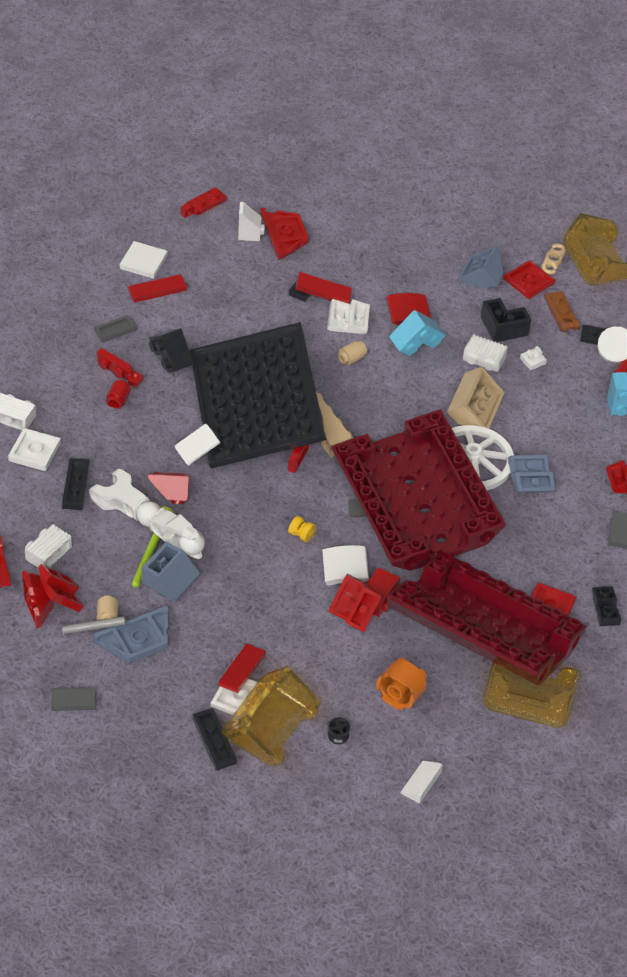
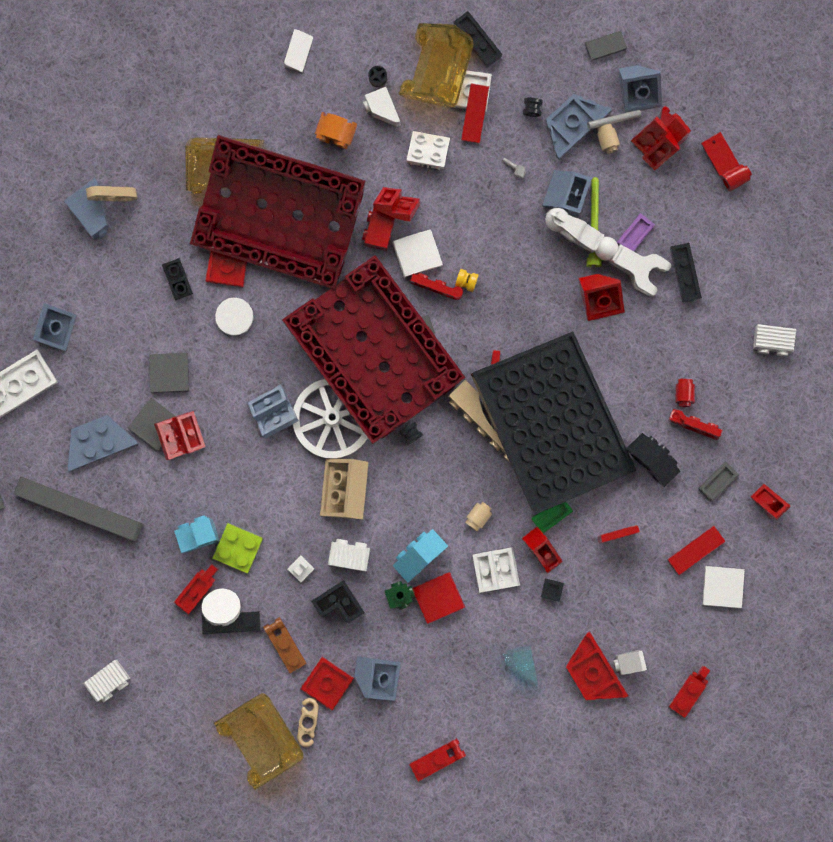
camera: 170 degrees right, 35 degrees up
white plate [8,428,61,471] -> none
white brick [25,524,72,568] -> none
white slope [175,424,220,466] -> none
red tile [295,272,352,304] -> none
none -> lime plate [212,523,263,573]
none -> white tile [215,298,254,336]
none -> white slope [363,87,400,127]
none -> dark green brick [384,581,415,610]
none -> black wheel [399,422,423,445]
none -> white hinge [407,131,450,170]
none -> red plate [409,738,466,782]
none -> red plate [410,273,463,300]
none -> light grey hand [503,158,526,179]
none -> clear light blue slope [504,645,538,685]
none -> red slope [522,527,563,573]
none -> black wheel [523,97,543,117]
none -> red tile [597,525,640,544]
none -> medium lavender tile [617,213,655,251]
none -> sand blue slope [619,65,662,112]
none -> red slope [751,484,791,520]

